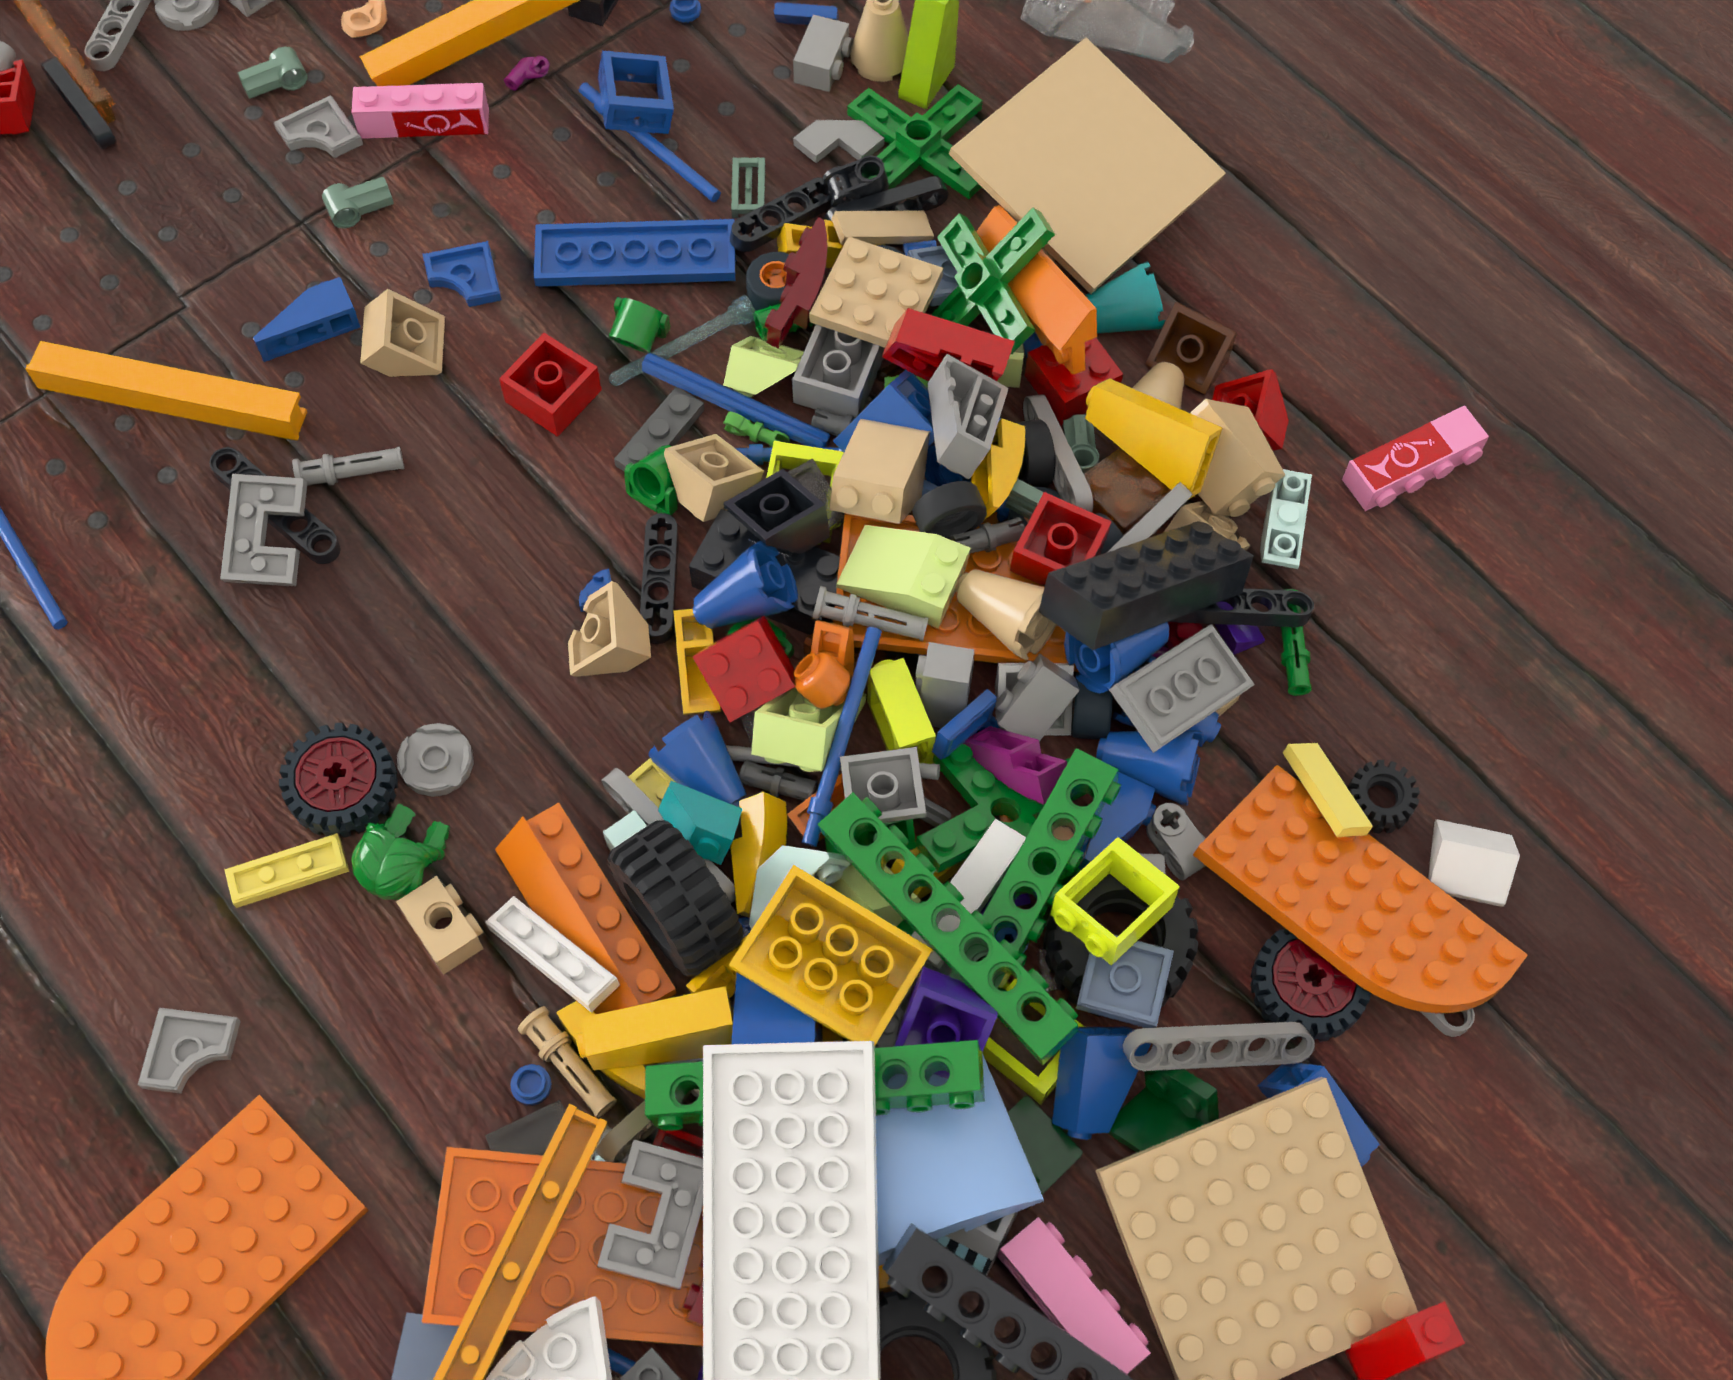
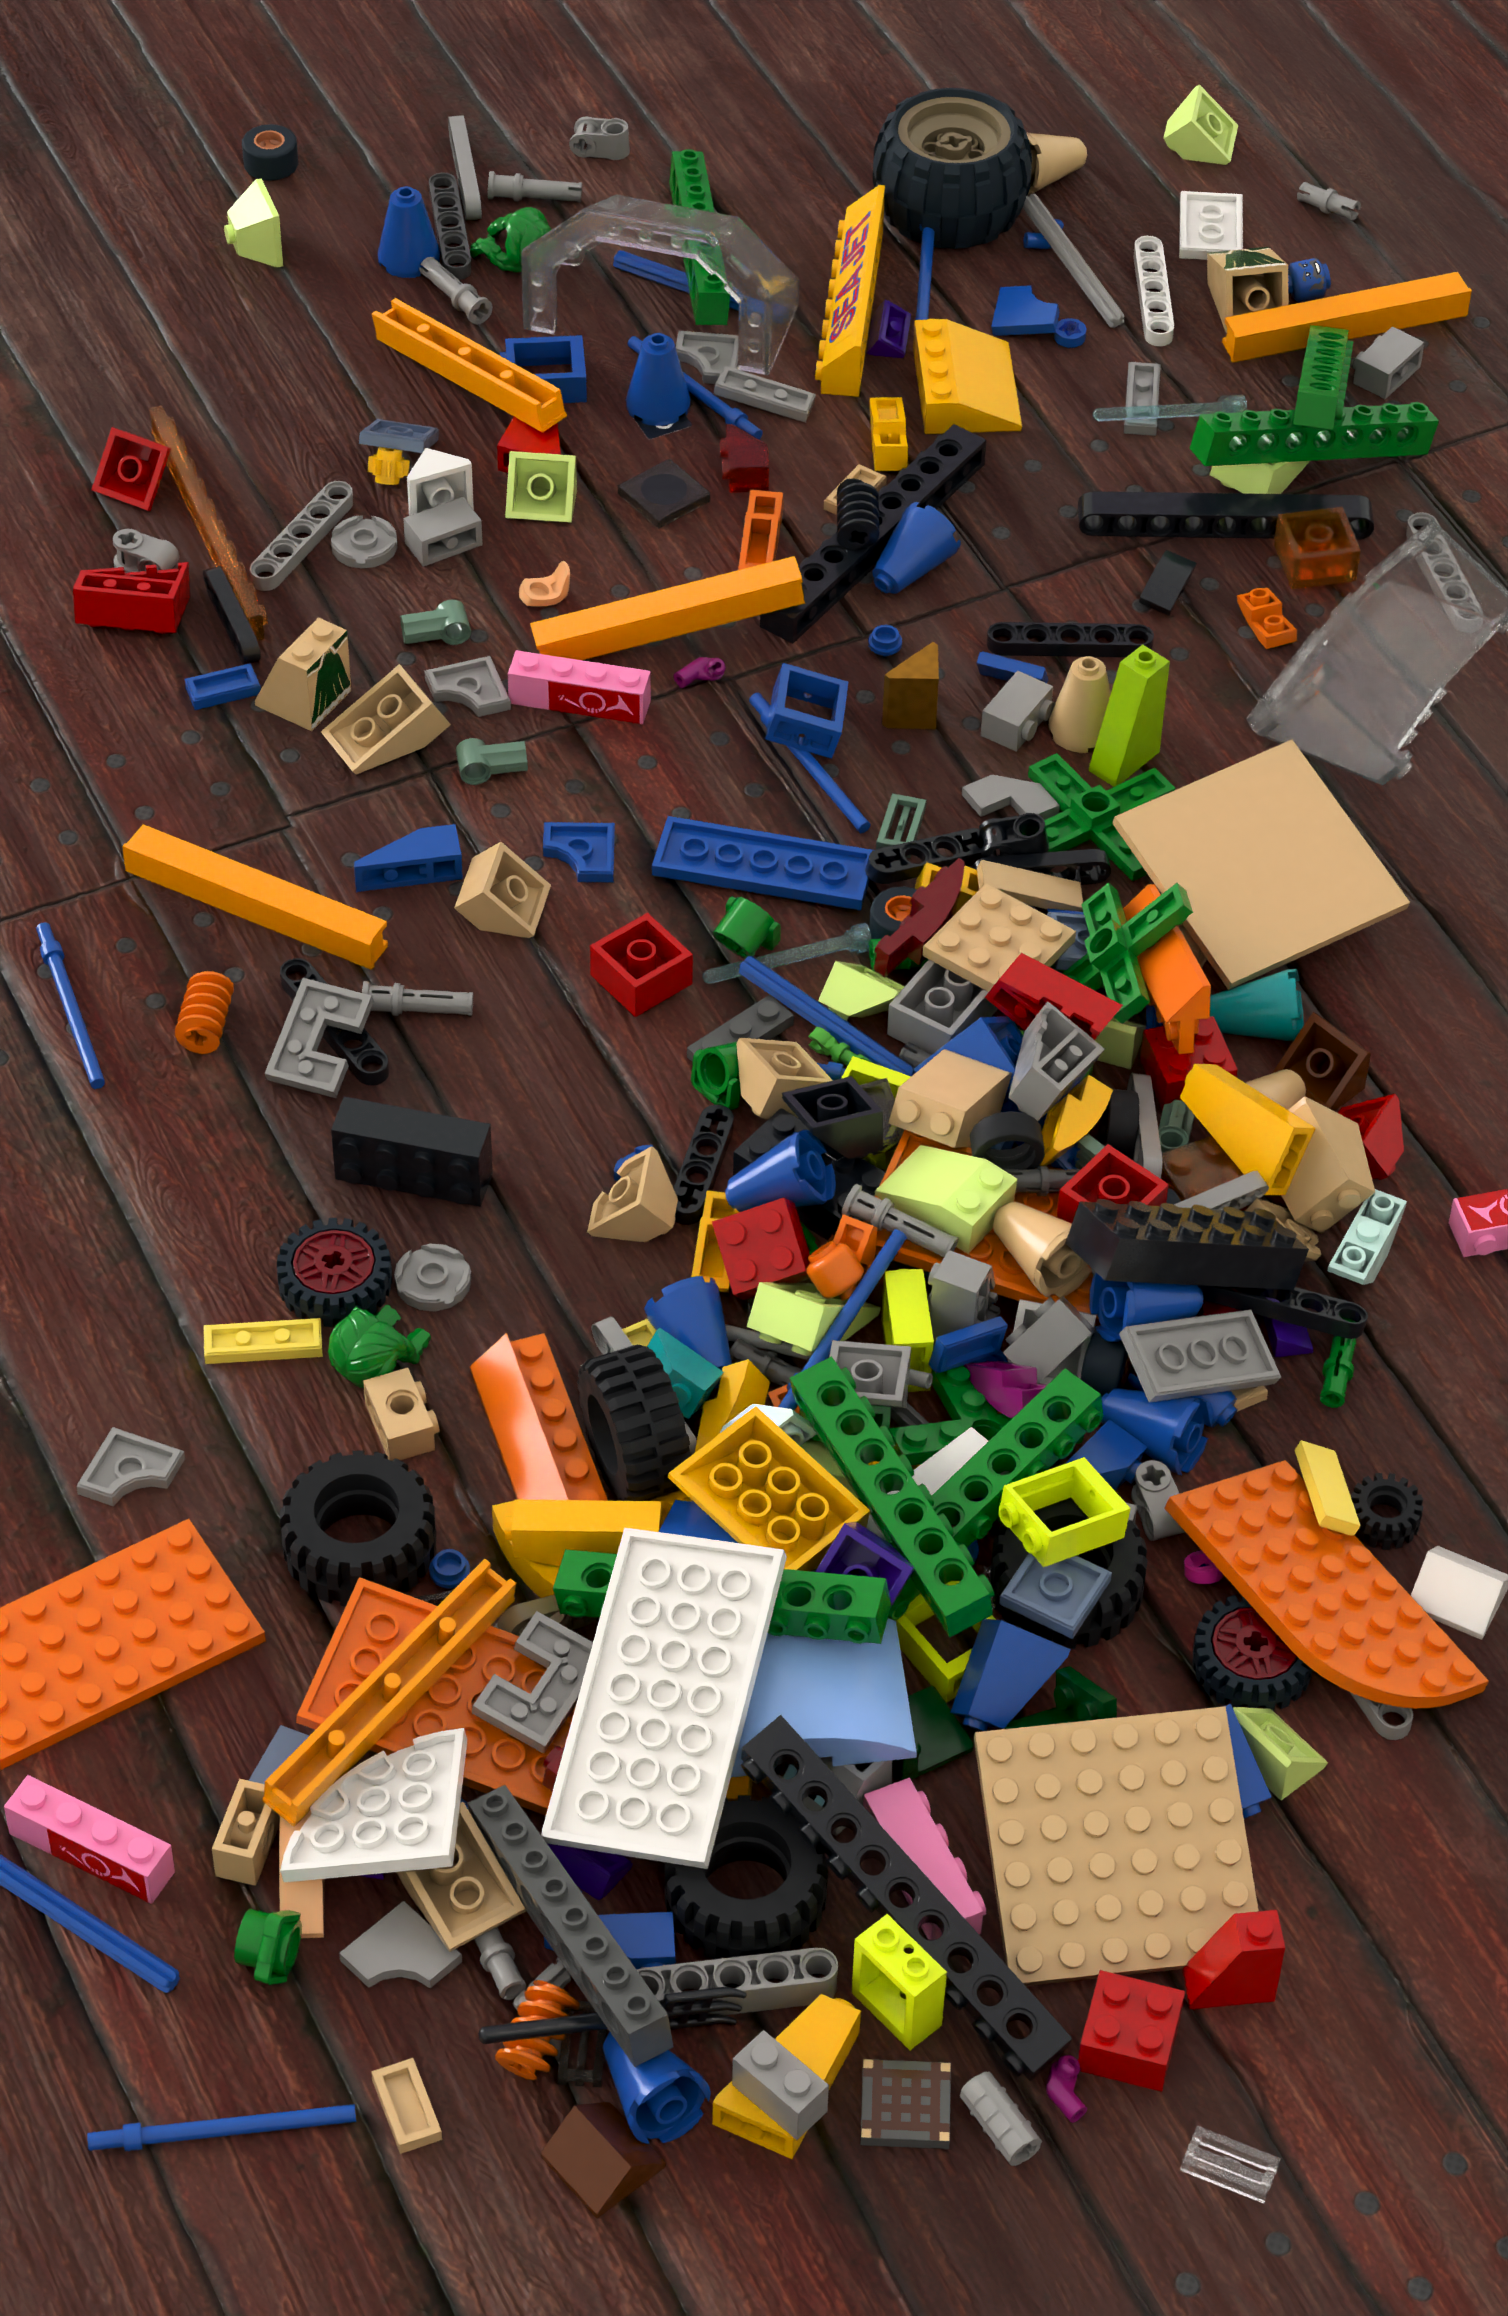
camera: 15 degrees right, 15 degrees down
white tile [485,896,620,1012] -> none
tan pin [518,1006,617,1117] -> none
light grey beam [1123,1022,1315,1071] -> none
none -> orange piece [175,971,234,1054]
none -> blue tile [185,663,261,710]
none -> tan slope [255,617,351,731]
none -> black tyre [280,1450,436,1607]
none -> tan slope [321,664,451,775]
none -> black brick [331,1097,493,1207]
none -> pearl gold slope [882,642,939,729]
none -> dark pink tile [1184,1550,1224,1584]
none -> yellowish green slope [1233,1707,1328,1800]

